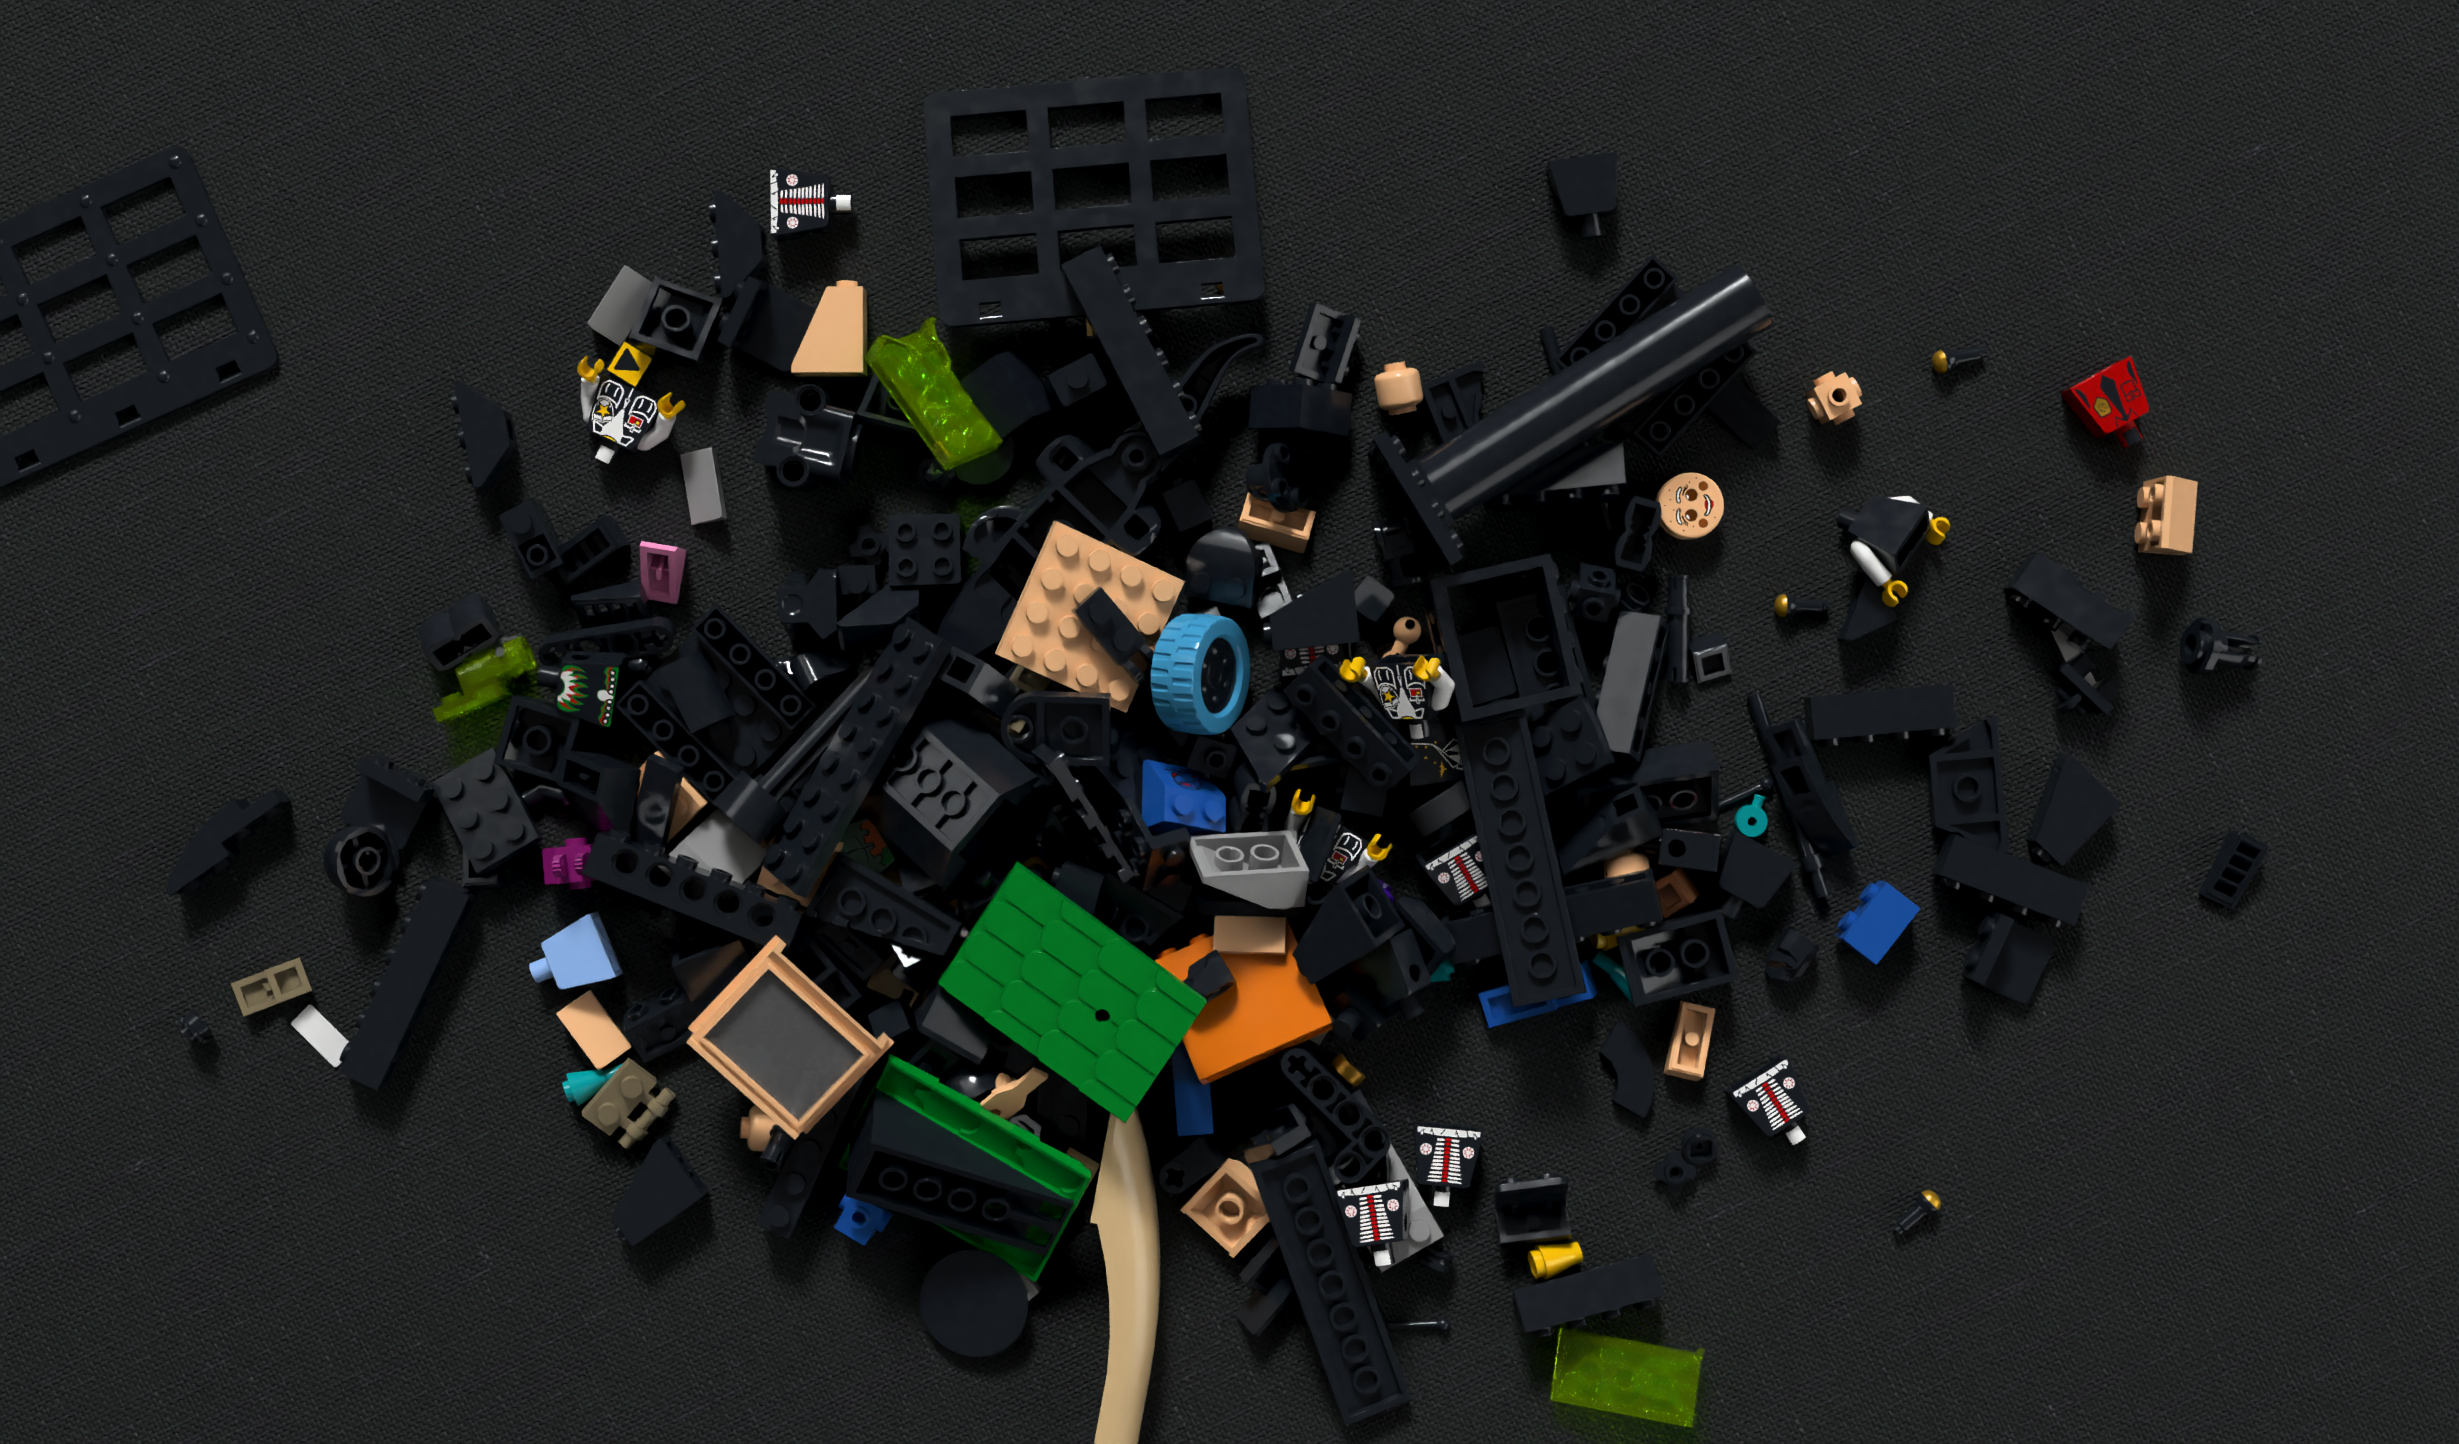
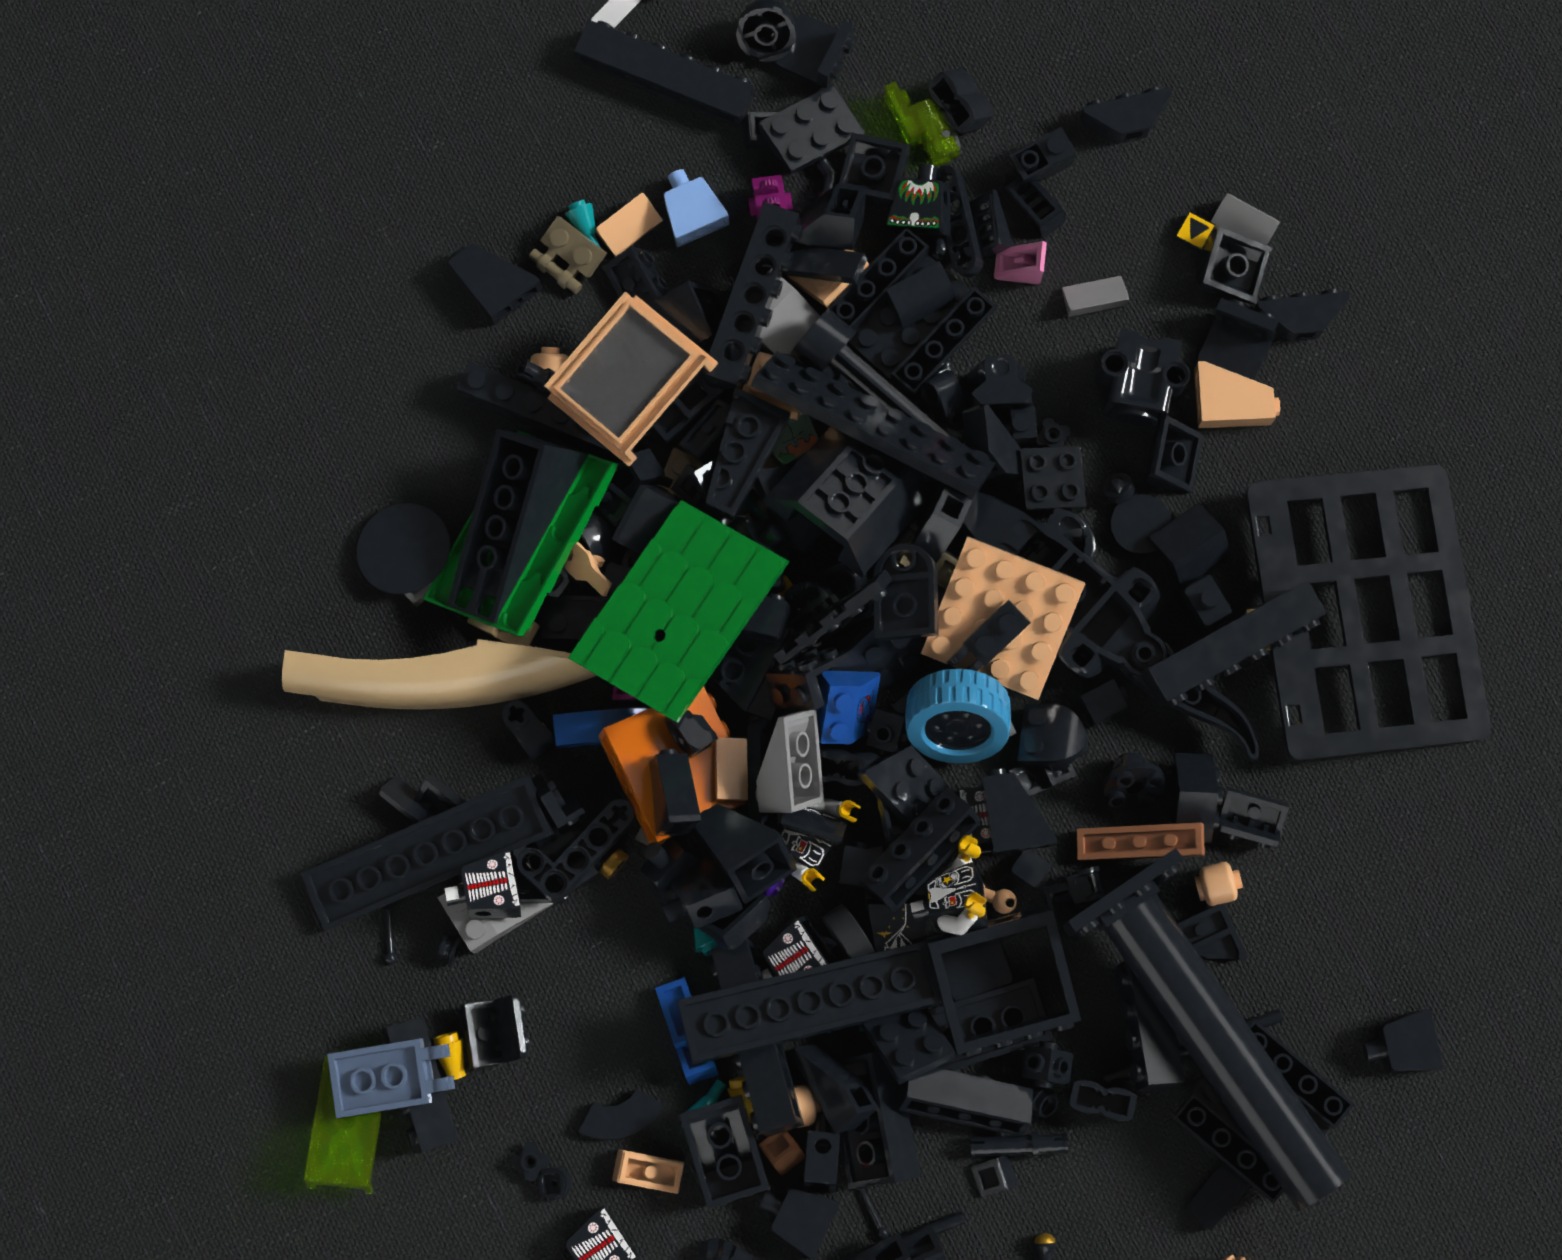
camera: 85 degrees right, 10 degrees down
torso [577,355,685,466] -> none
torso [770,167,853,242] -> none
blue brick [834,1194,892,1246] -> none
clear neon green plate [864,317,1003,471] -> none
light nougat slope [1180,1158,1269,1258] -> none
light nougat slope [1238,493,1316,553] -> none
torso [1413,1121,1483,1207] -> none
light nougat head [1655,472,1724,540] -> none
teal piece [1734,794,1768,838] -> none
none -> sand blue tile [327,1038,455,1118]
none -> black slope [650,749,701,836]
none -> nougat plate [1077,823,1205,861]

